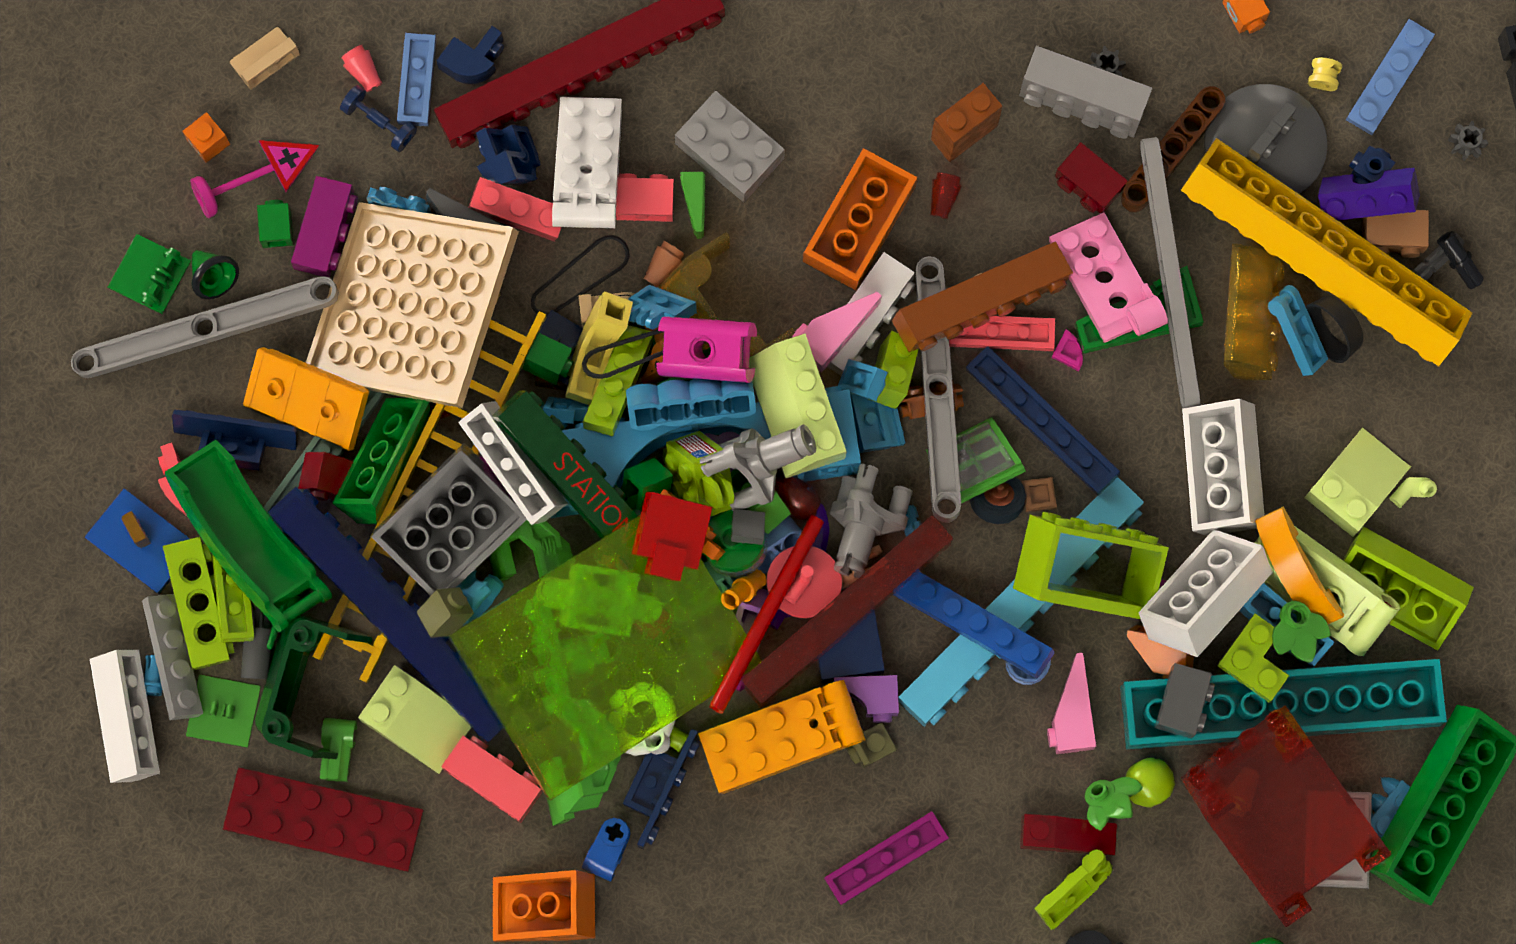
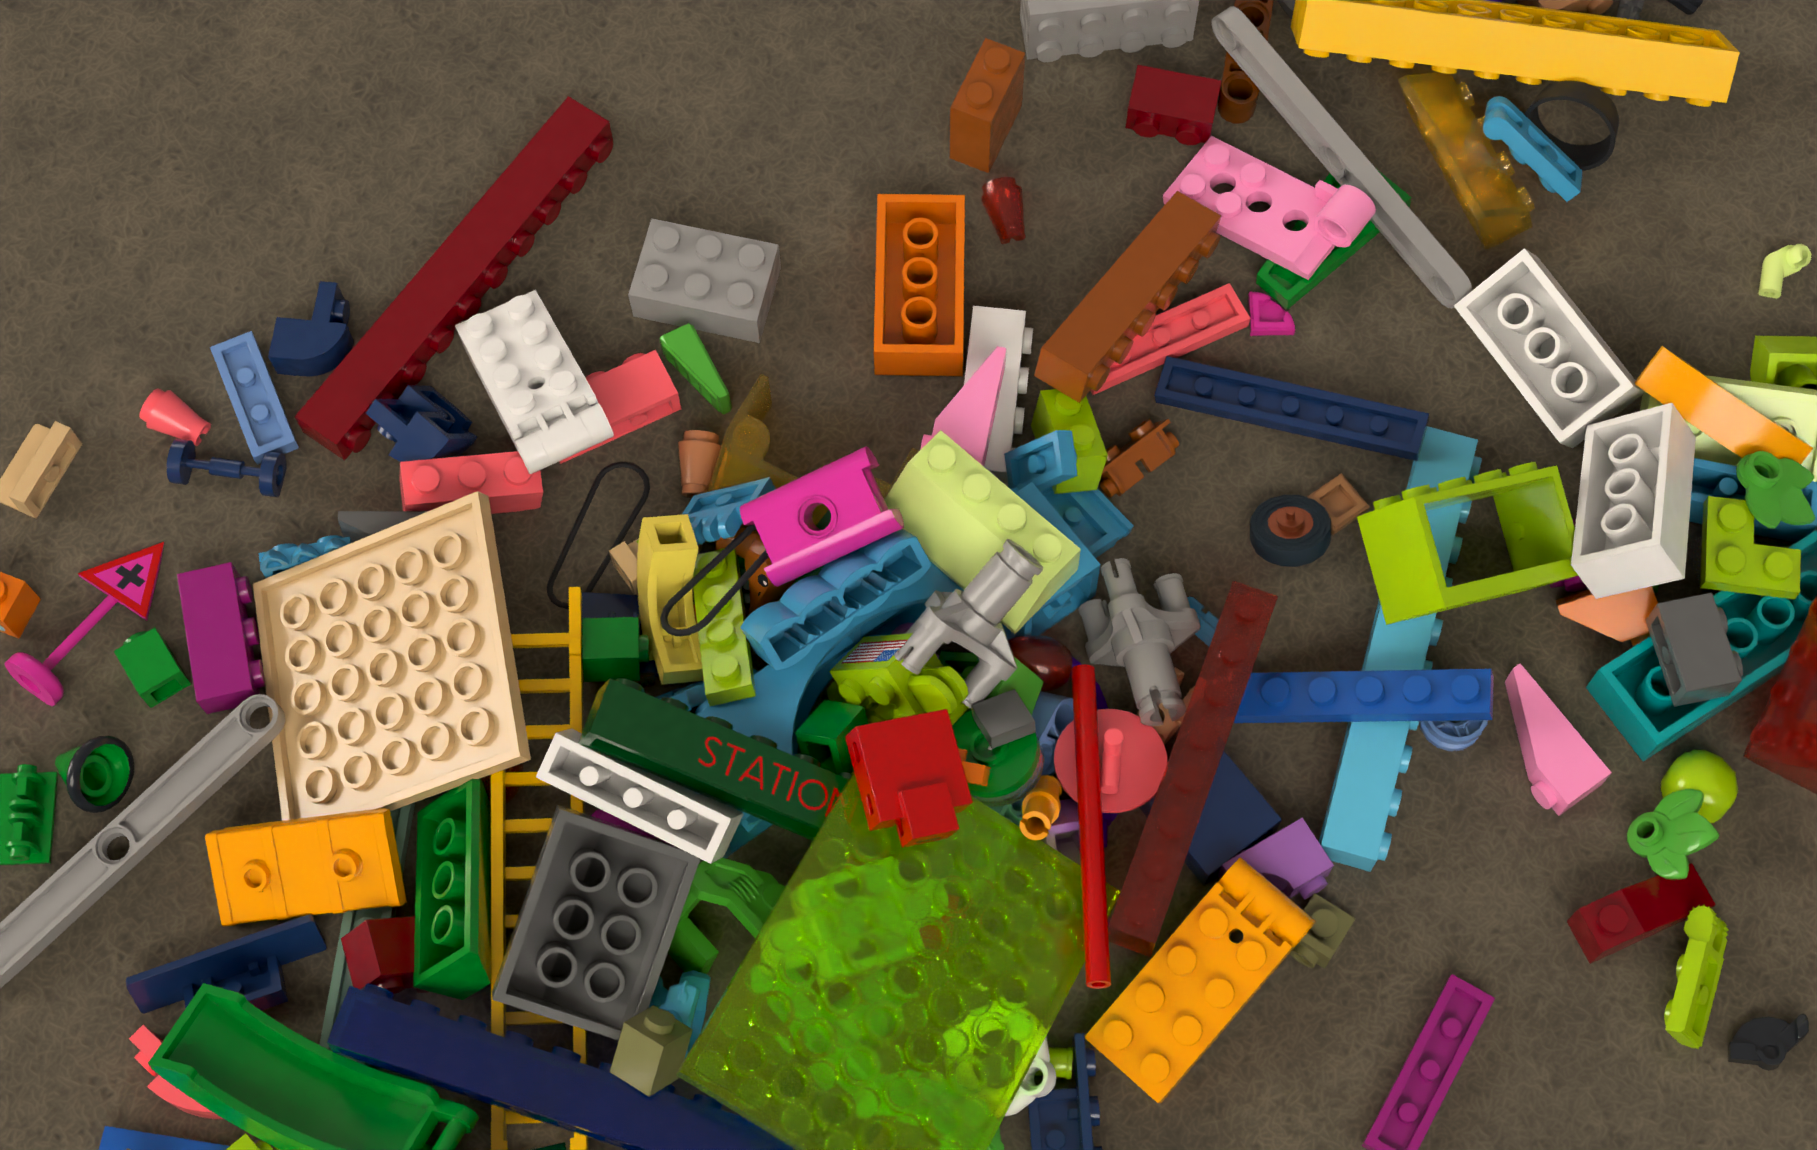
camera: 25 degrees left, 10 degrees down
light grey beam [915,256,961,523] -> none
clear piece [926,417,1026,503] -> none
yellowish green slope [1304,427,1411,537] -> none

